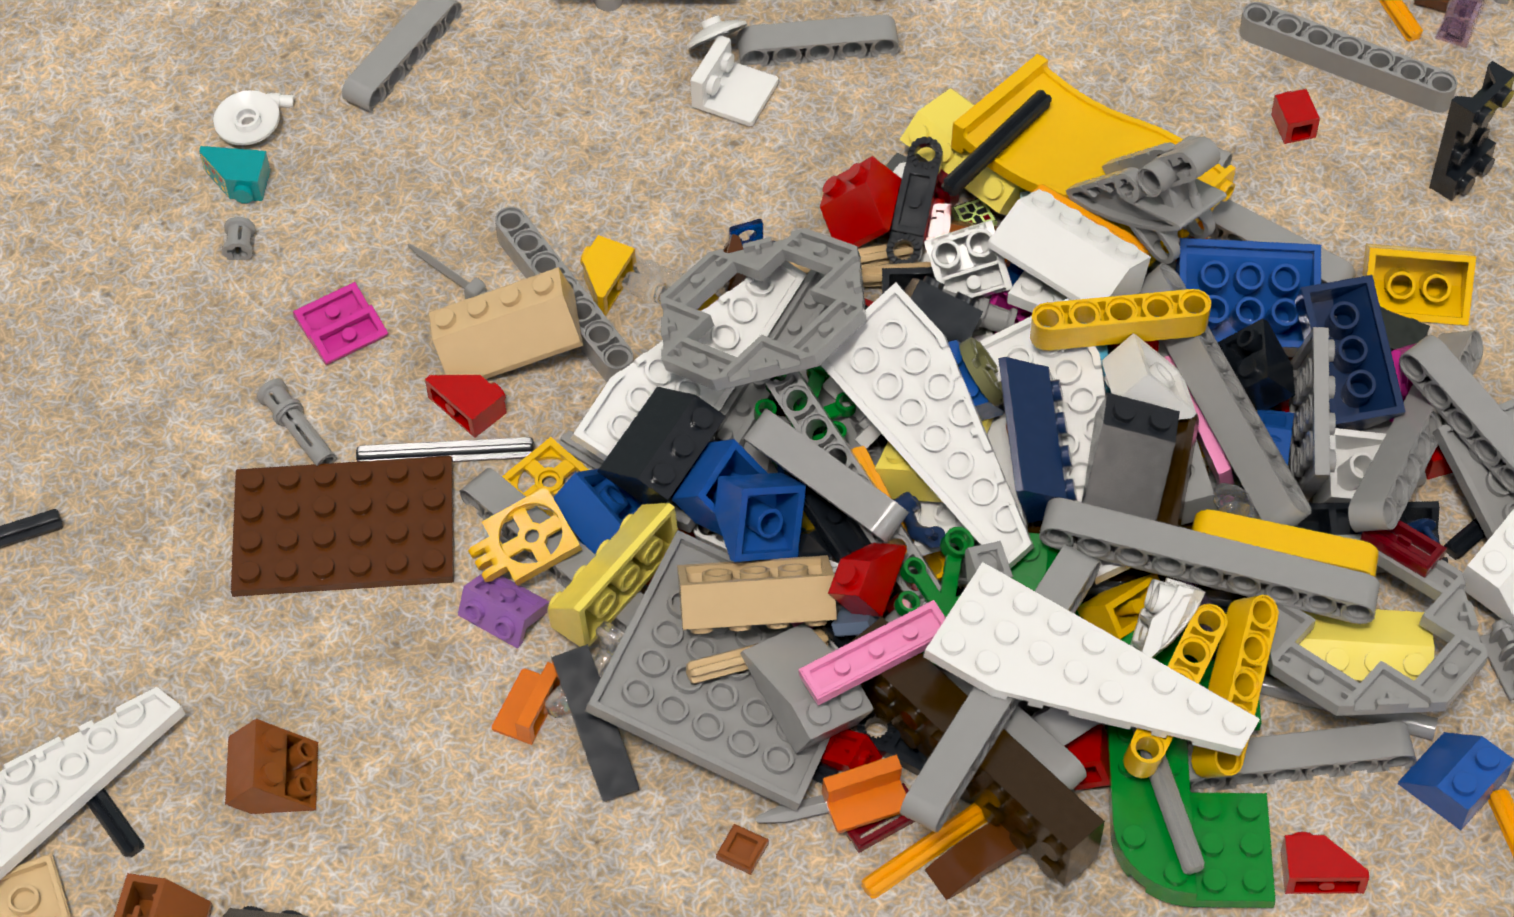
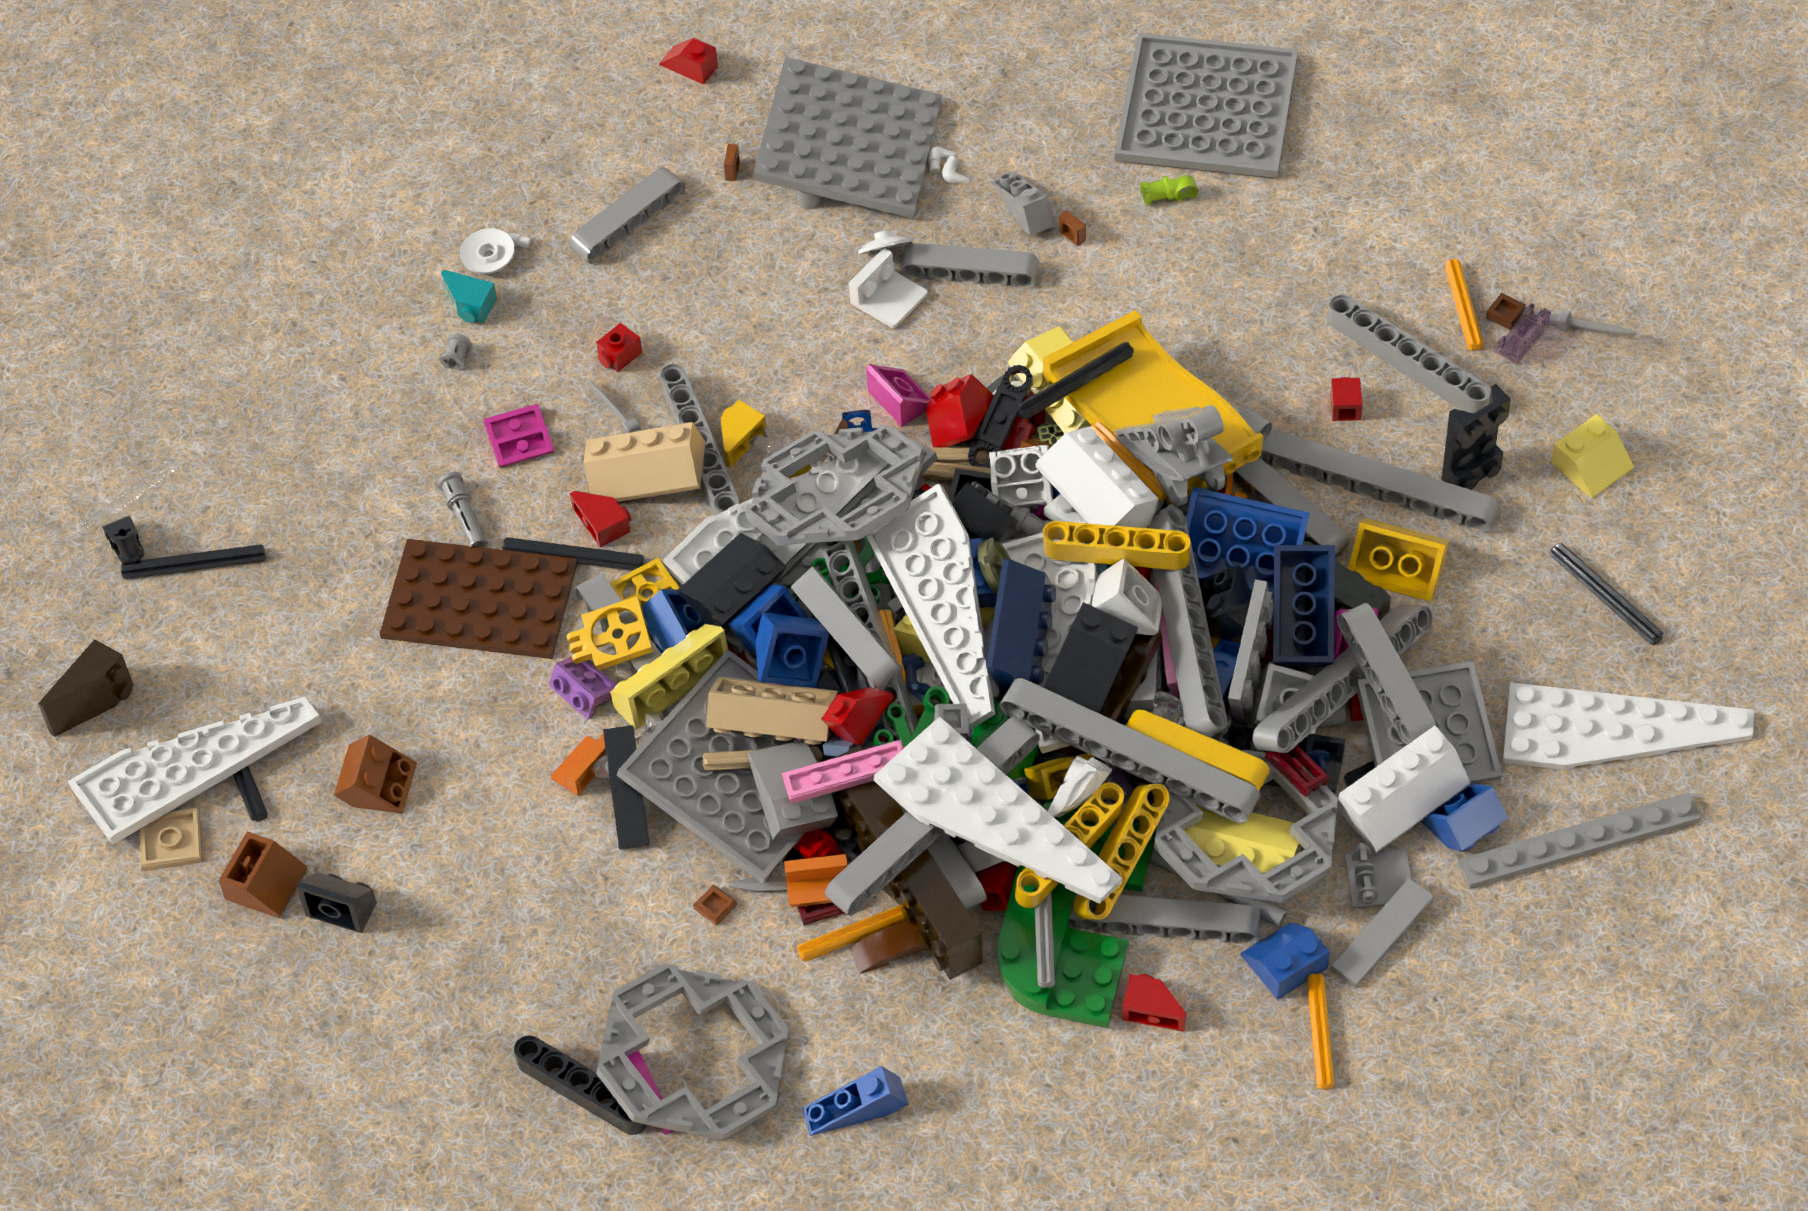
camera: 15 degrees right, 0 degrees up
none -> red brick [596,322,642,372]
none -> dark pink slope [866,364,931,427]
none -> light grey beam [1259,429,1500,533]

